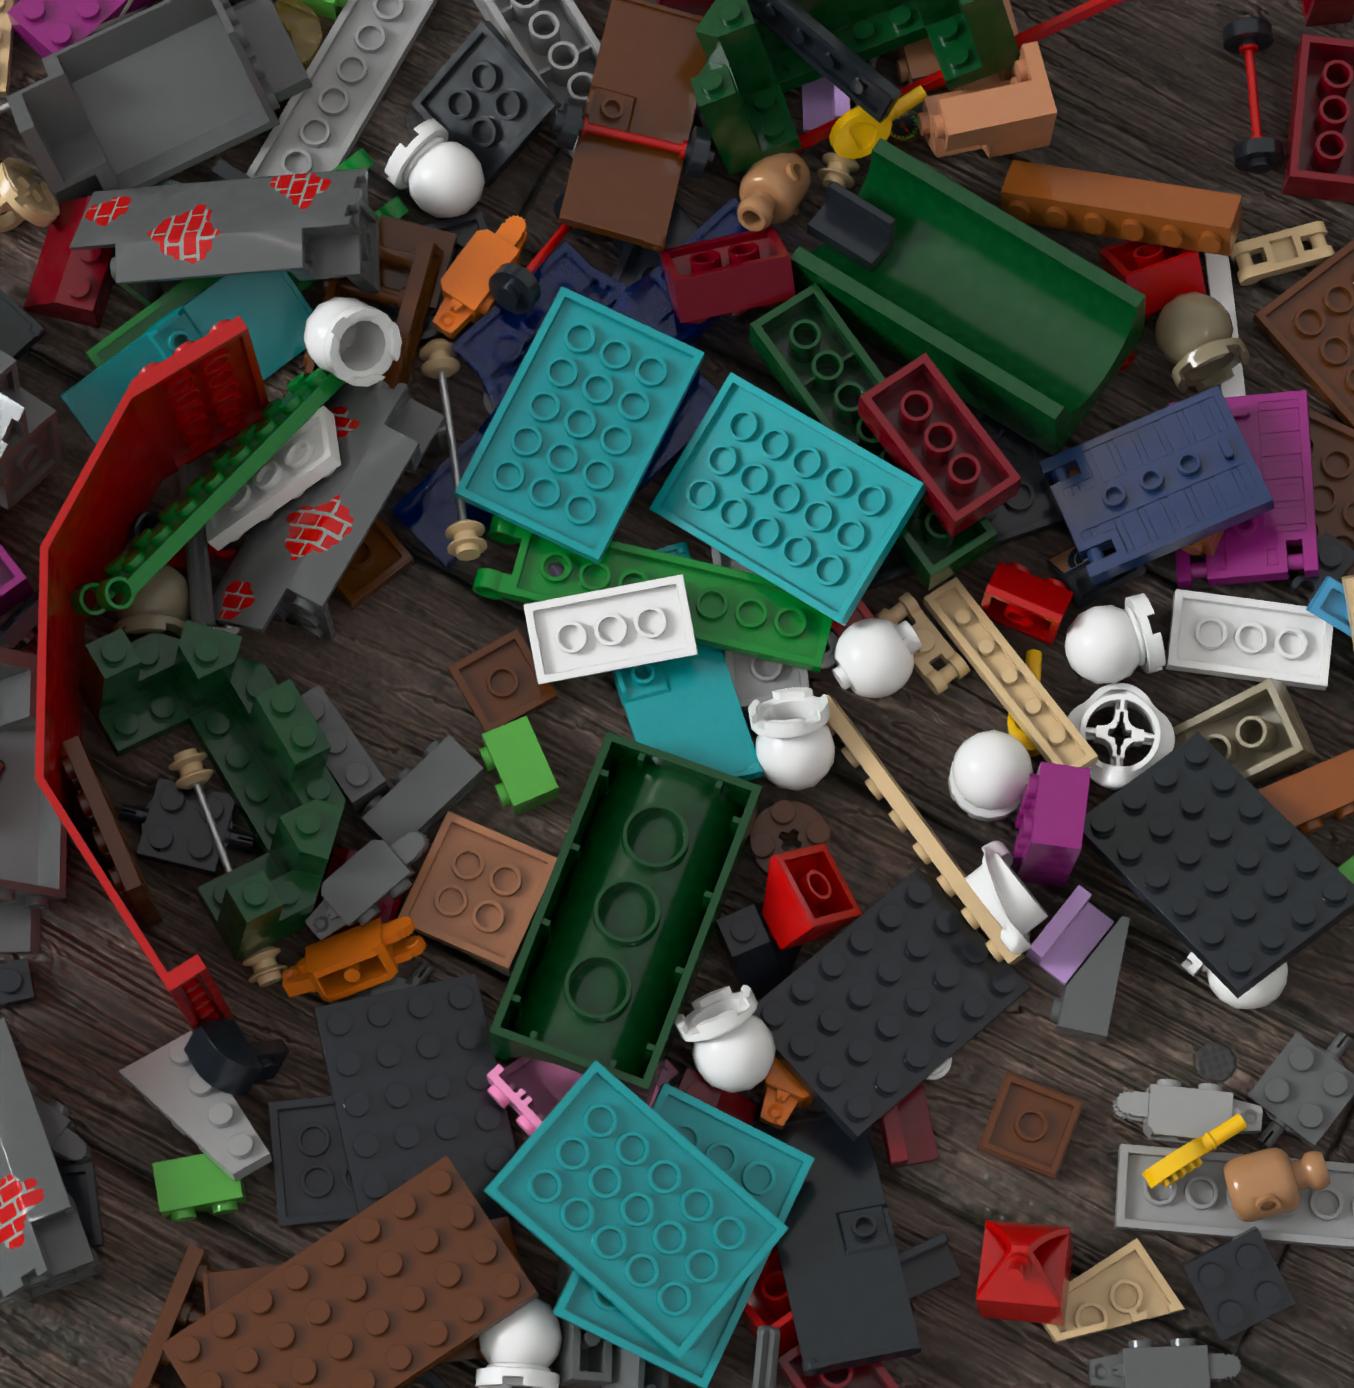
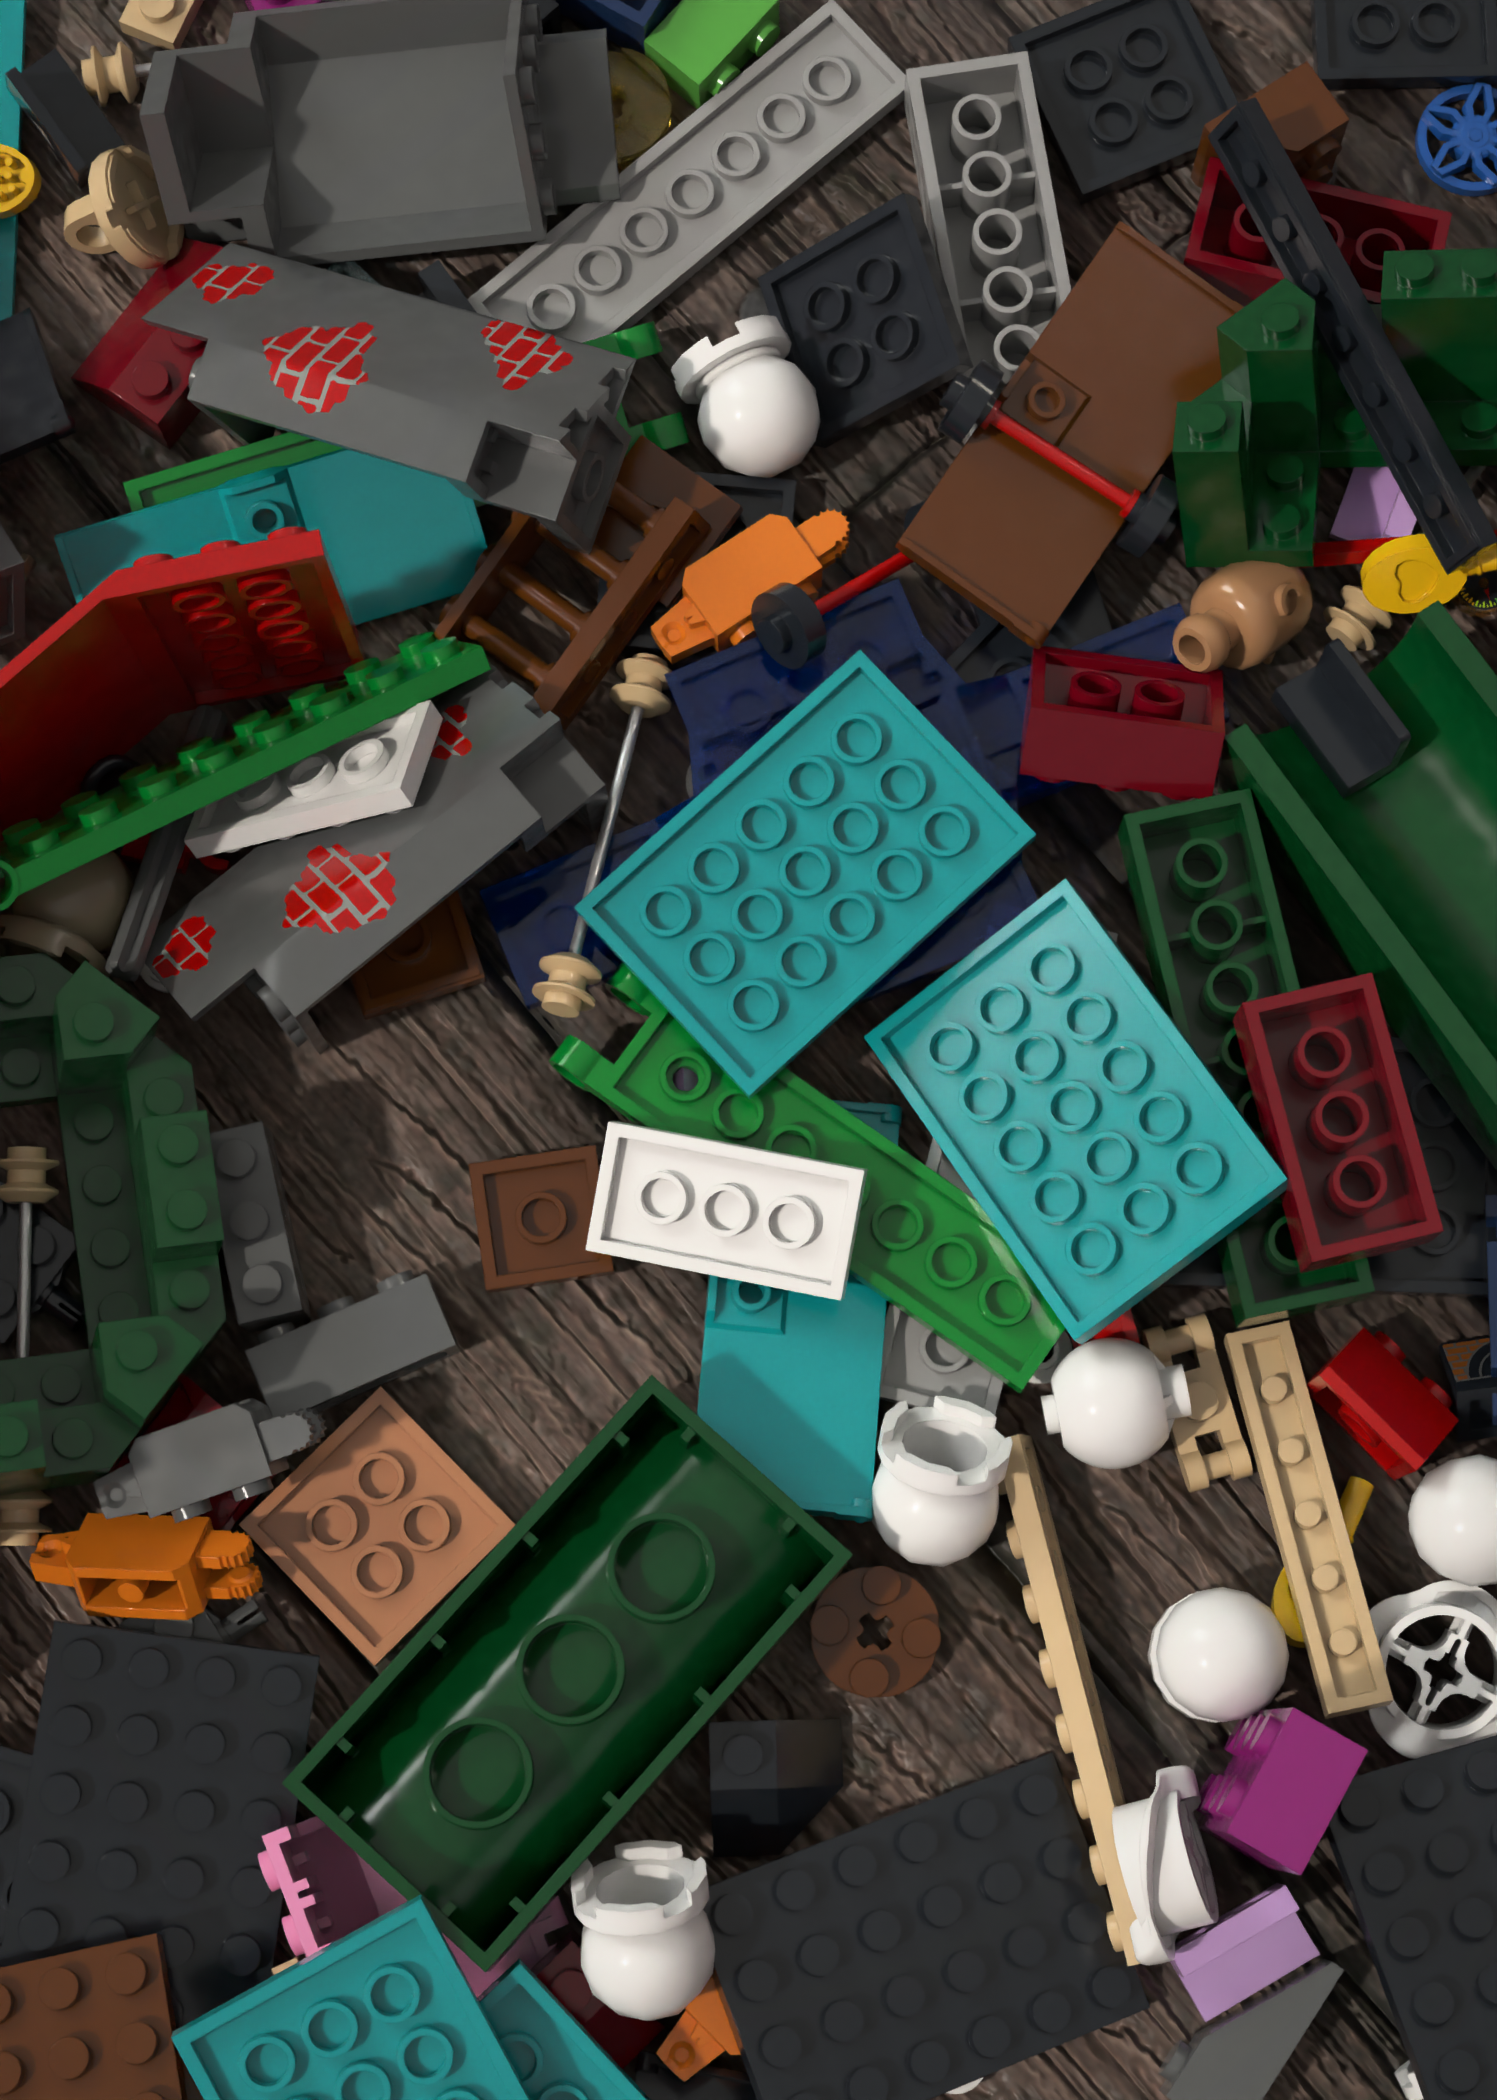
camera: 25 degrees right, 5 degrees up
white tile [303,297,402,387] -> none
bright green brick [478,715,560,816] -> none
red slope [762,843,862,950] -> none

